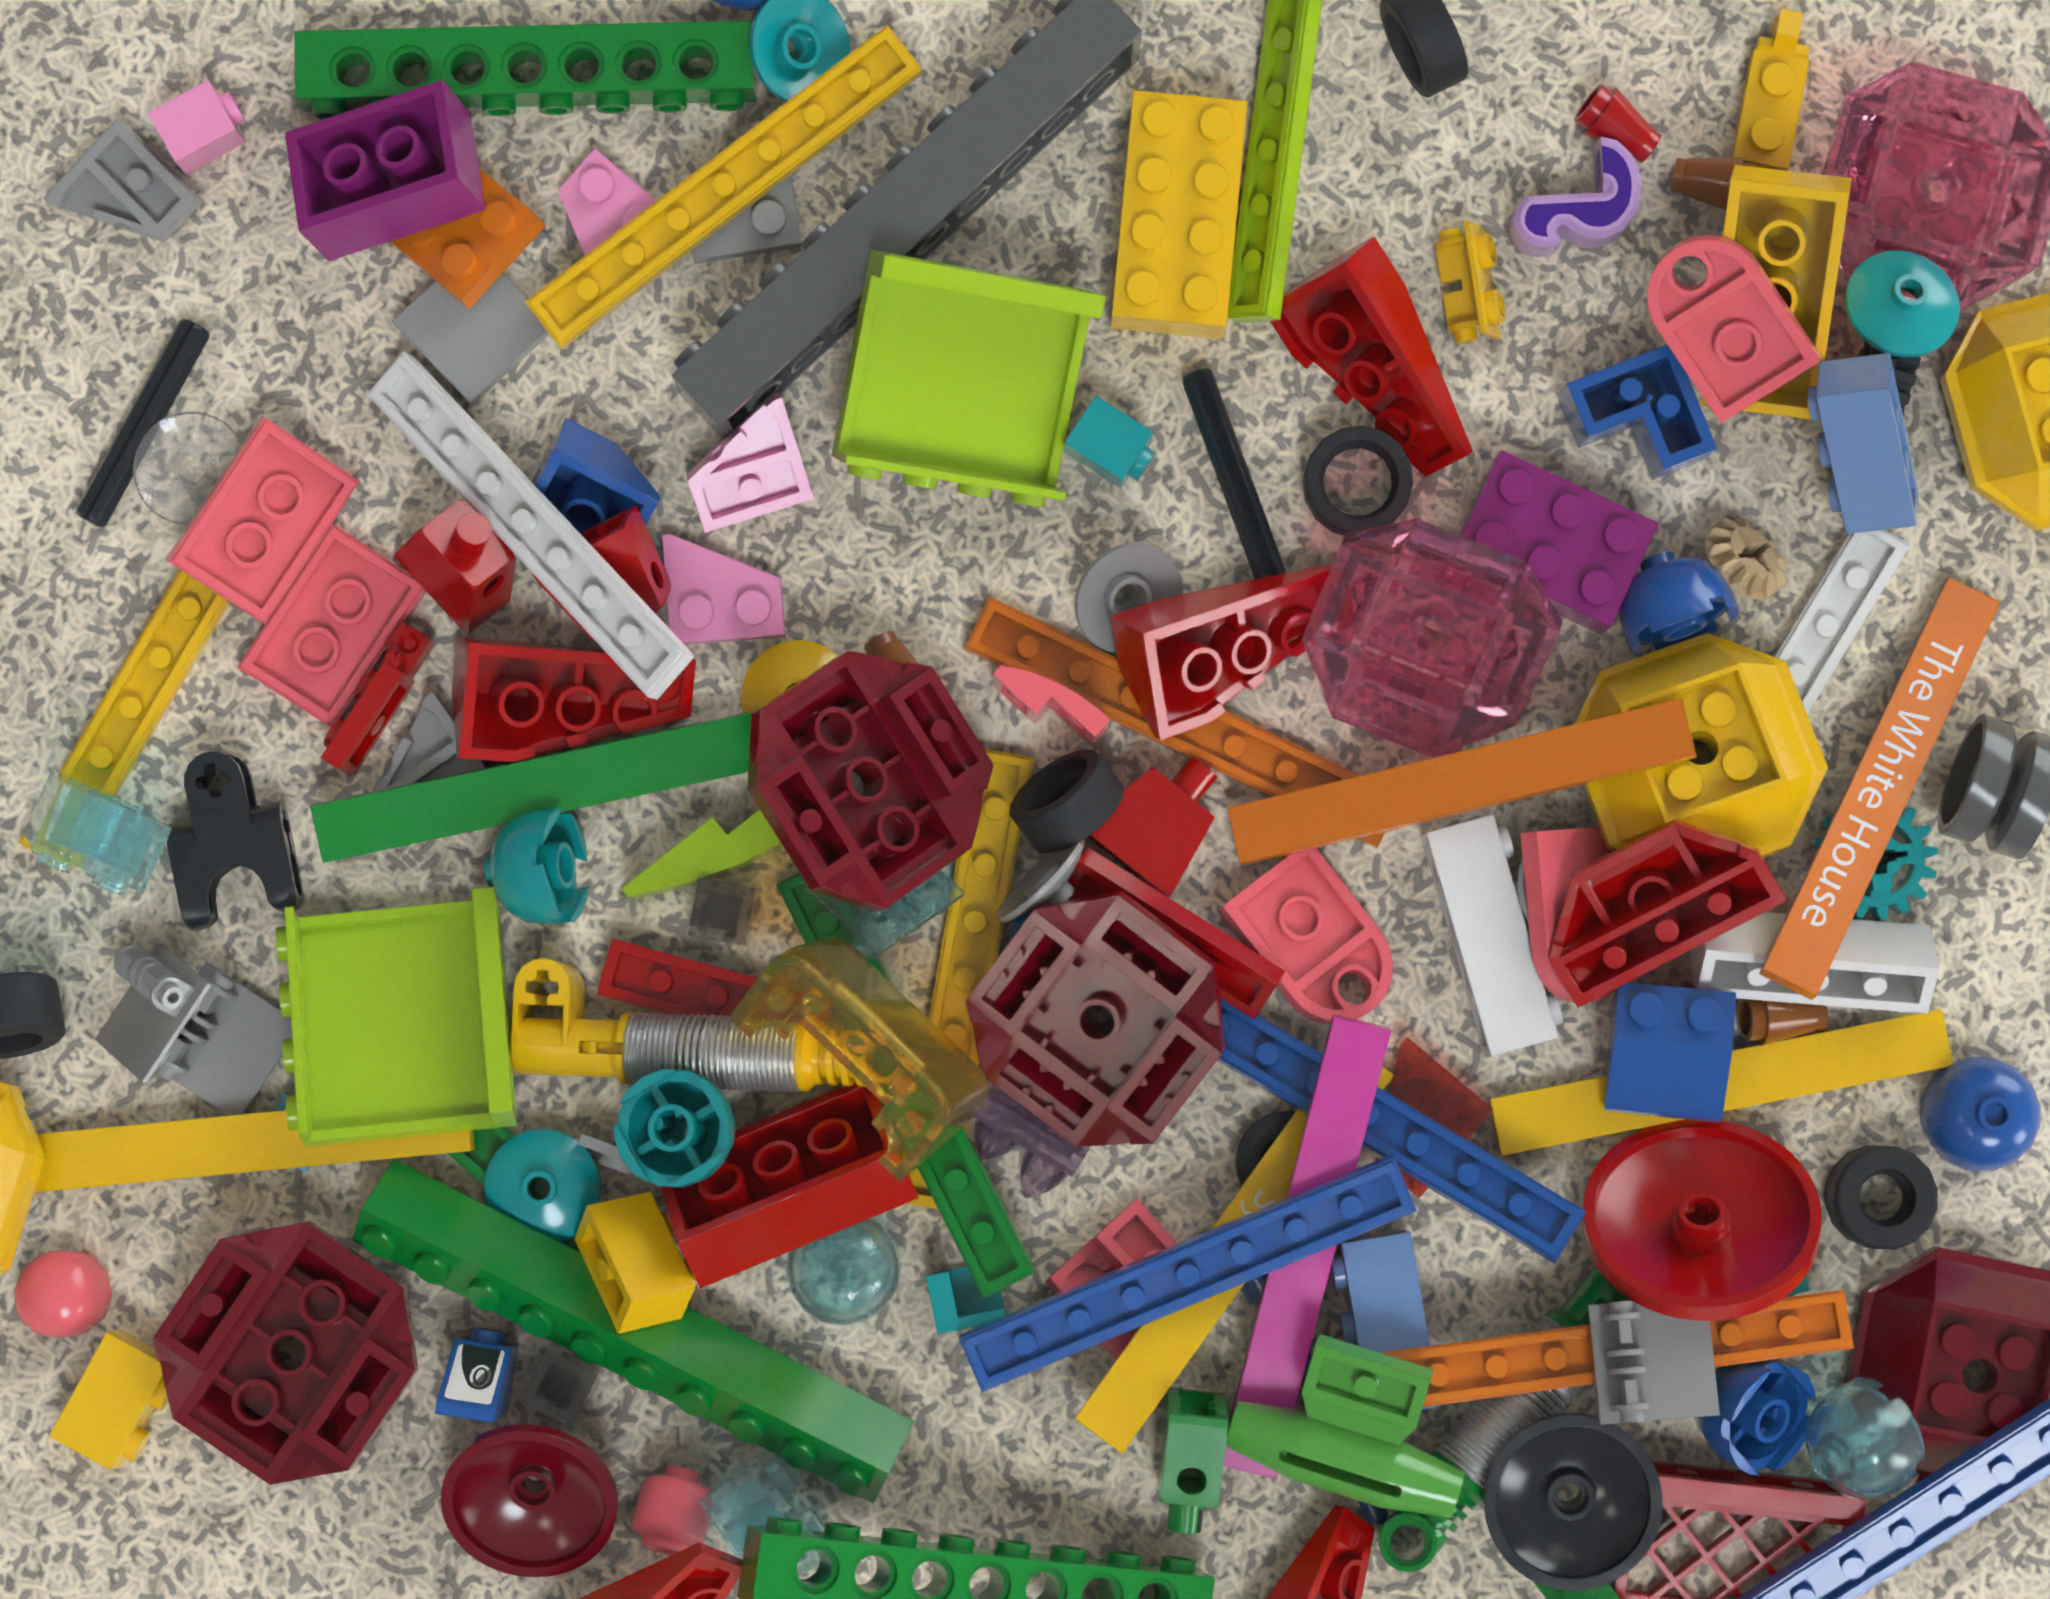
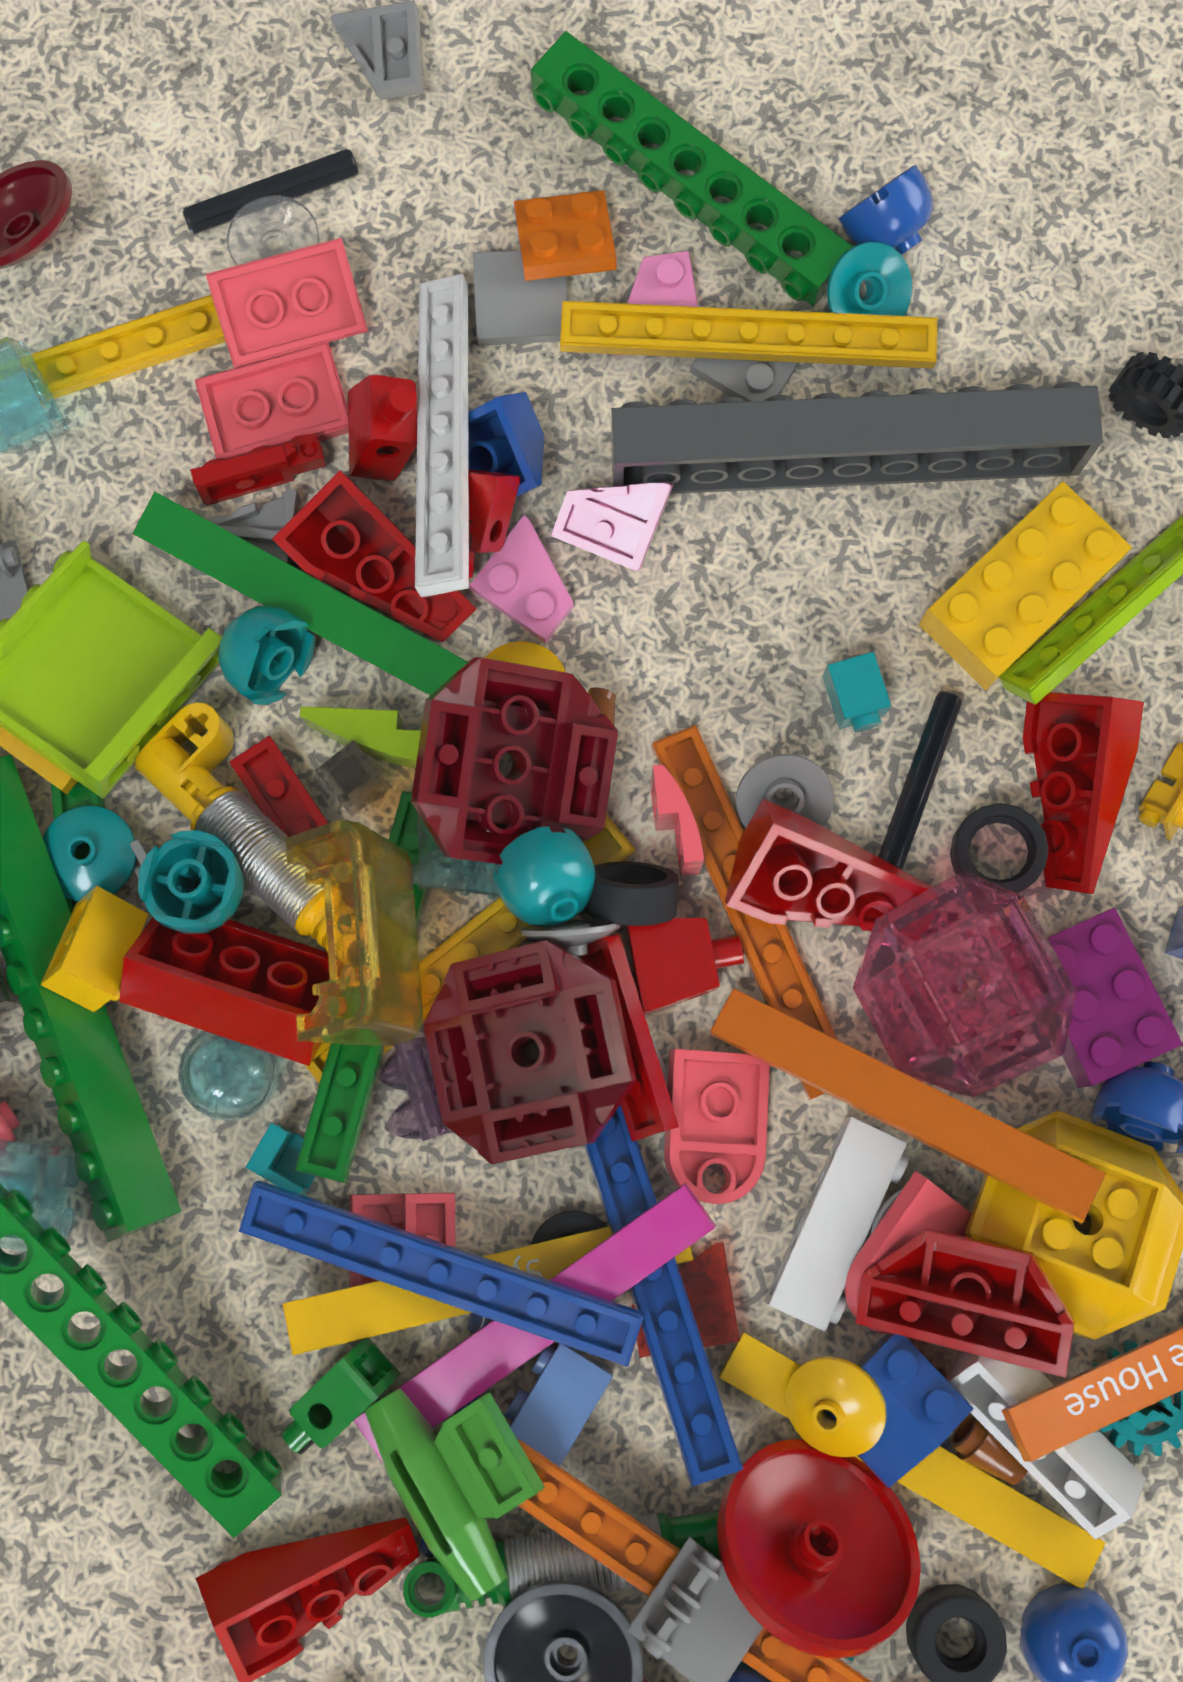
camera: 45 degrees right, 5 degrees down
bright pink brick [148,80,246,175] -> none
black piece [166,752,304,931] -> none
magenta brick [285,80,486,261] -> none
lime panel [831,249,1106,507] -> none
none -> teal cylinder [492,827,596,927]
none -> yellow dish [785,1356,887,1457]

